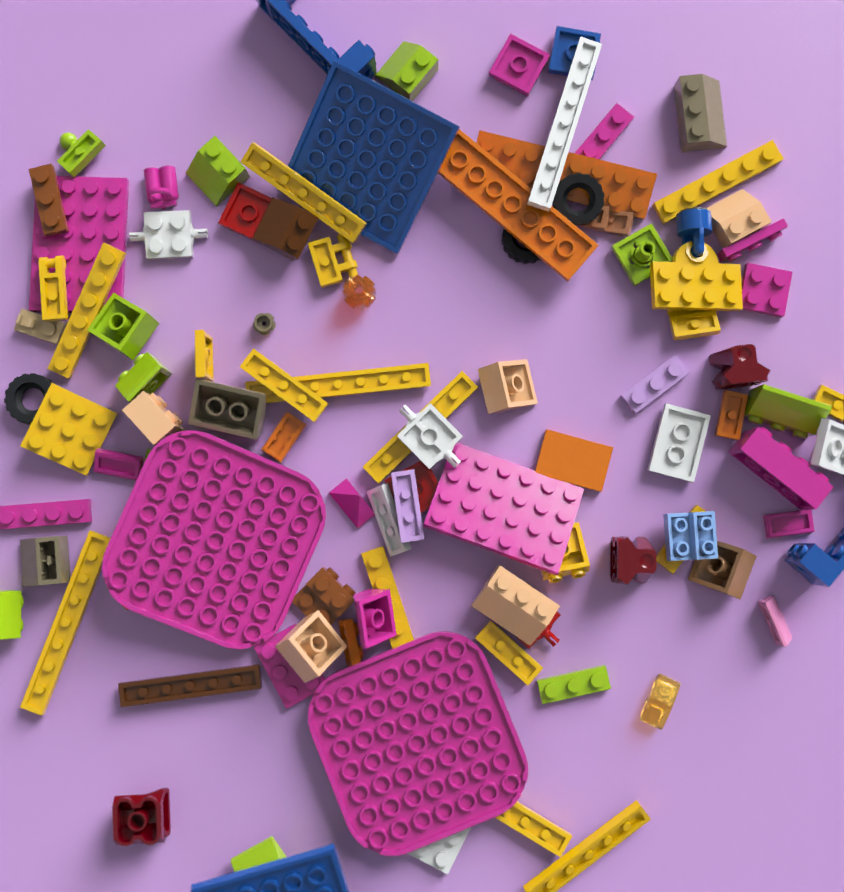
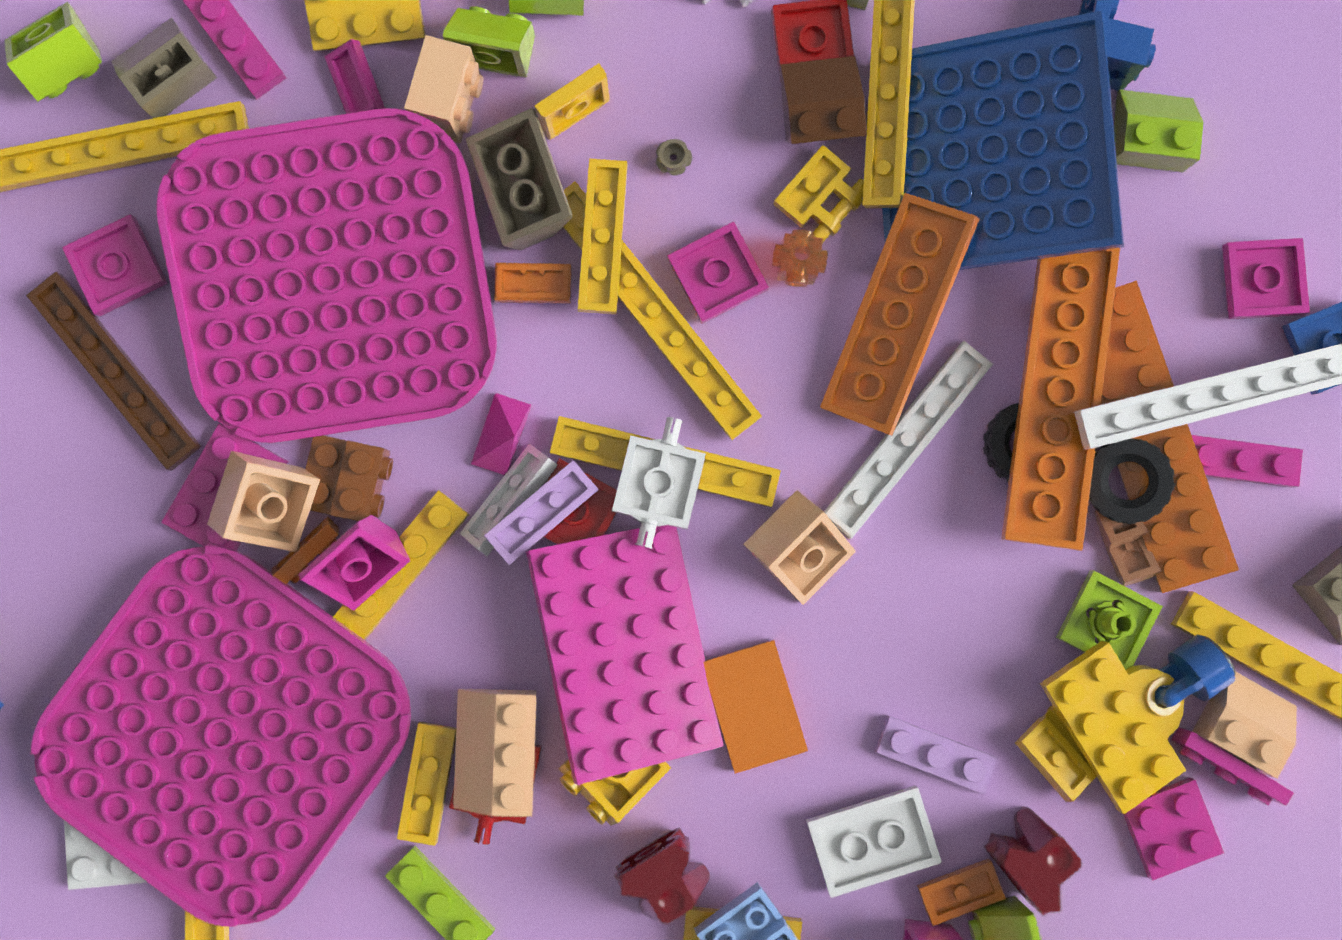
camera: 55 degrees right, 0 degrees up
none -> dark pink plate [62,214,168,317]
none -> dark pink plate [667,221,769,324]
none -> orange plate [820,193,979,436]
none -> white tile [824,341,993,539]

